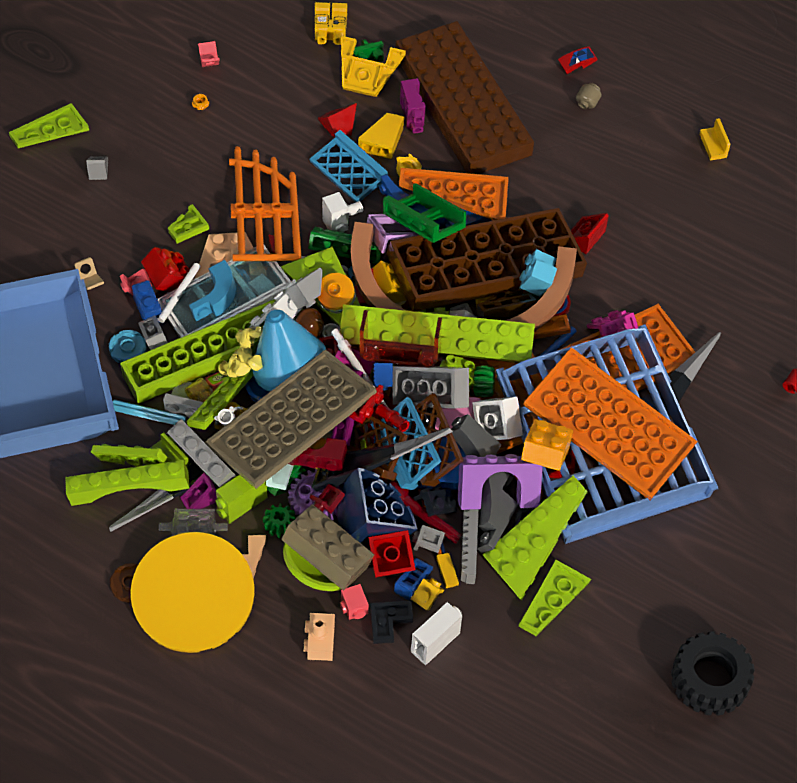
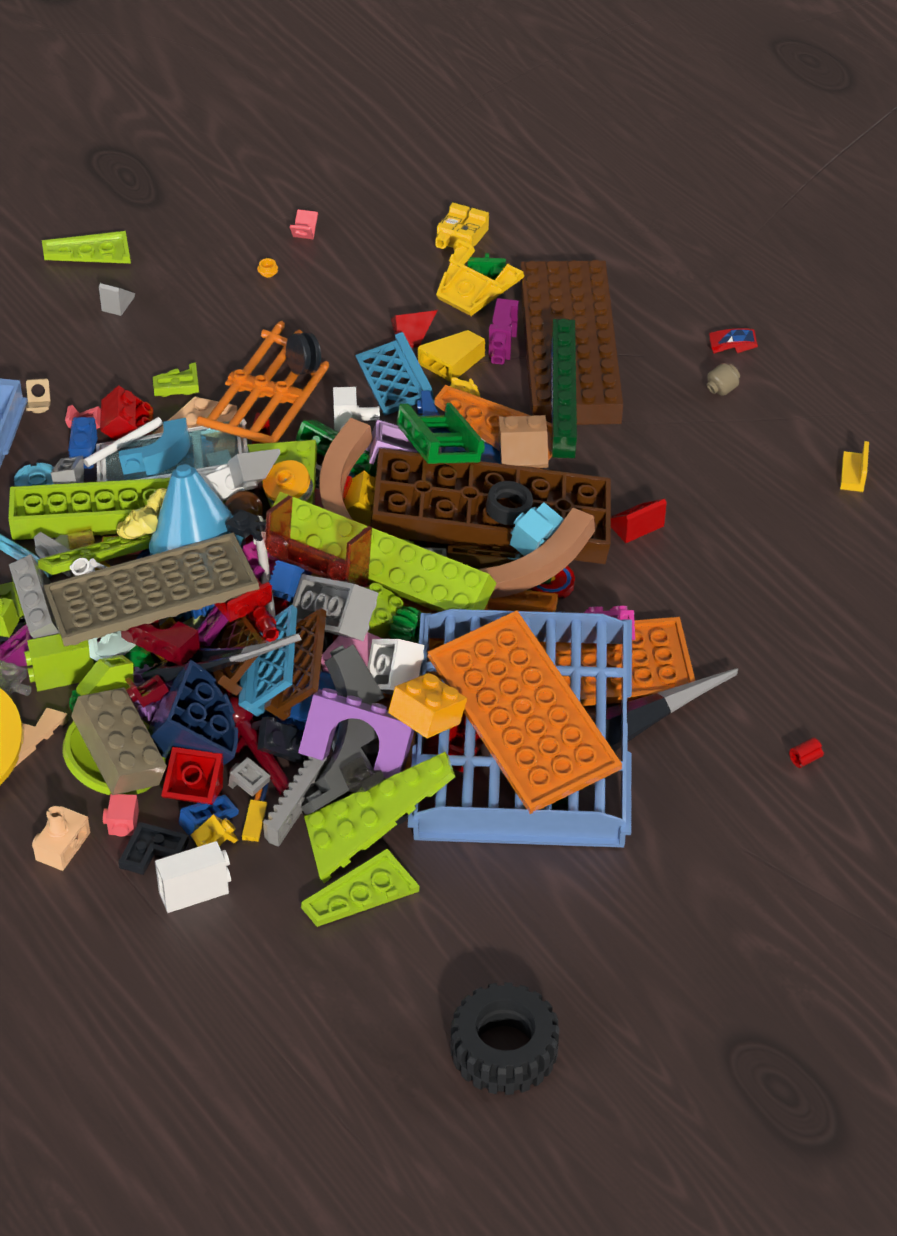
camera: 25 degrees right, 10 degrees down
none -> lime slope [76,655,134,696]
none -> black plate [225,509,271,541]
none -> black head [286,332,321,375]
none -> clear smoke bracket [340,757,385,792]
none -> black tyre [486,481,533,525]
none -> medium nougat slope [498,415,548,468]
none -> dark green brick [551,319,577,458]

